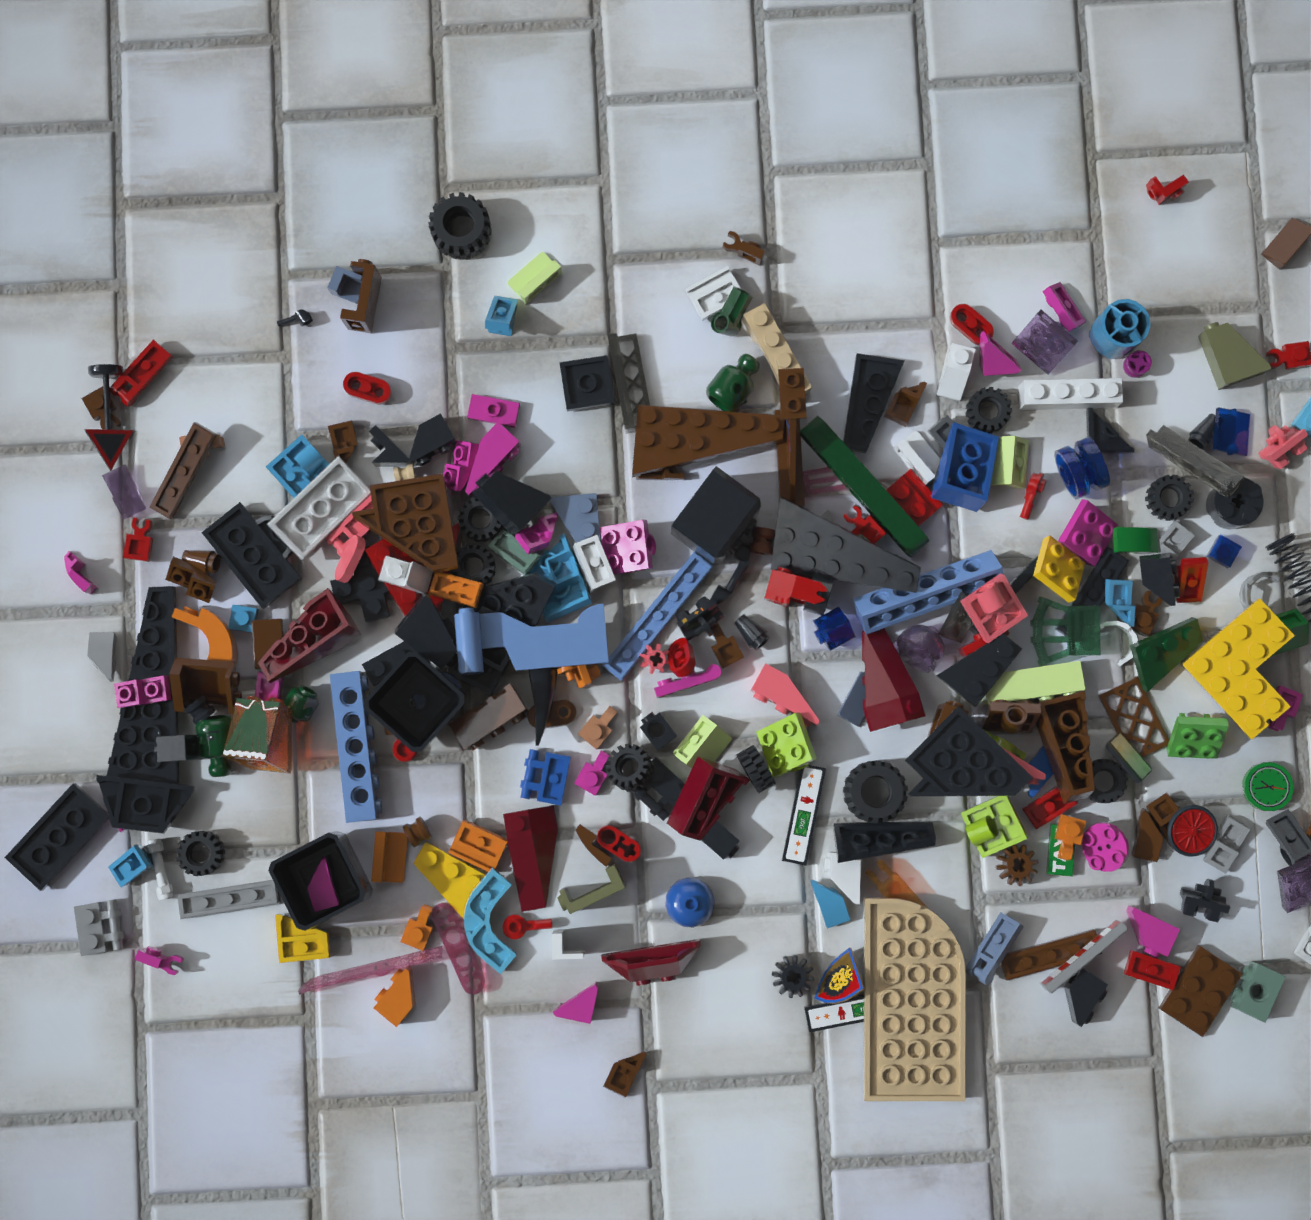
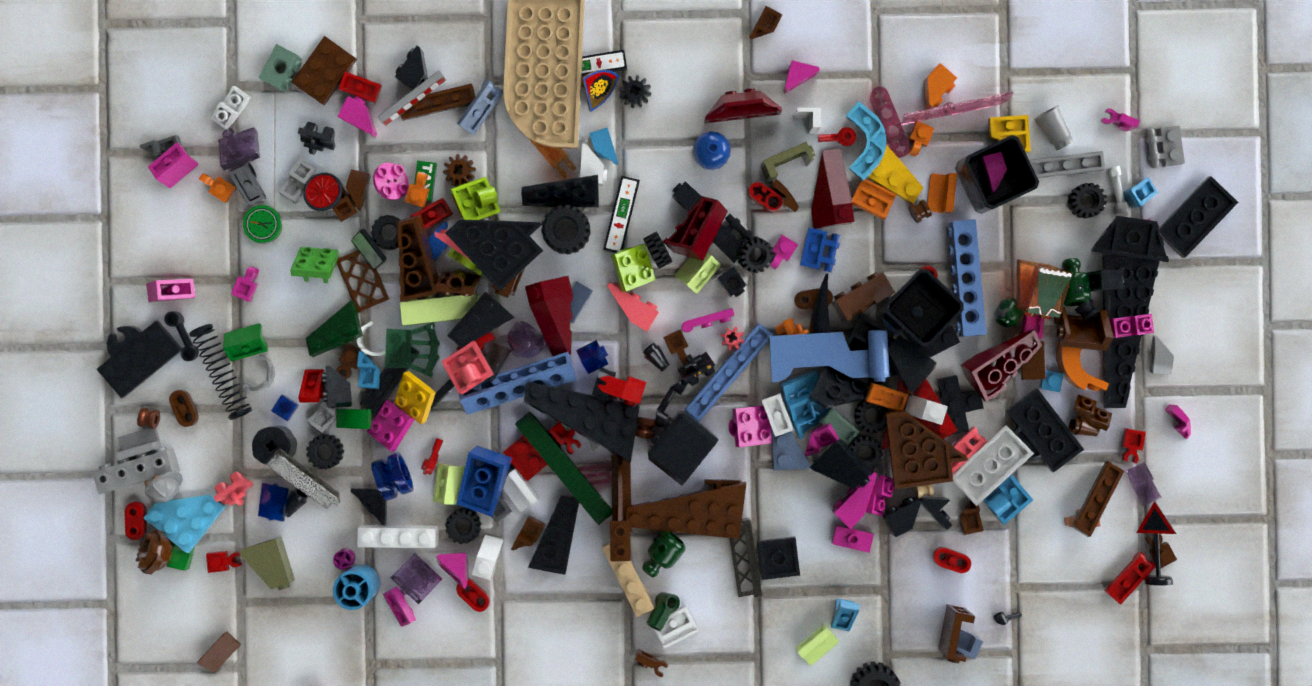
camera: 170 degrees left, 5 degrees up
coral tile [335,535,366,583] -> none
nougat plate [578,706,618,750] -> none
red plate [667,638,696,678] -> none
yellow piece [1181,598,1295,740] -> none
none -> light grey plant [1034,105,1073,150]

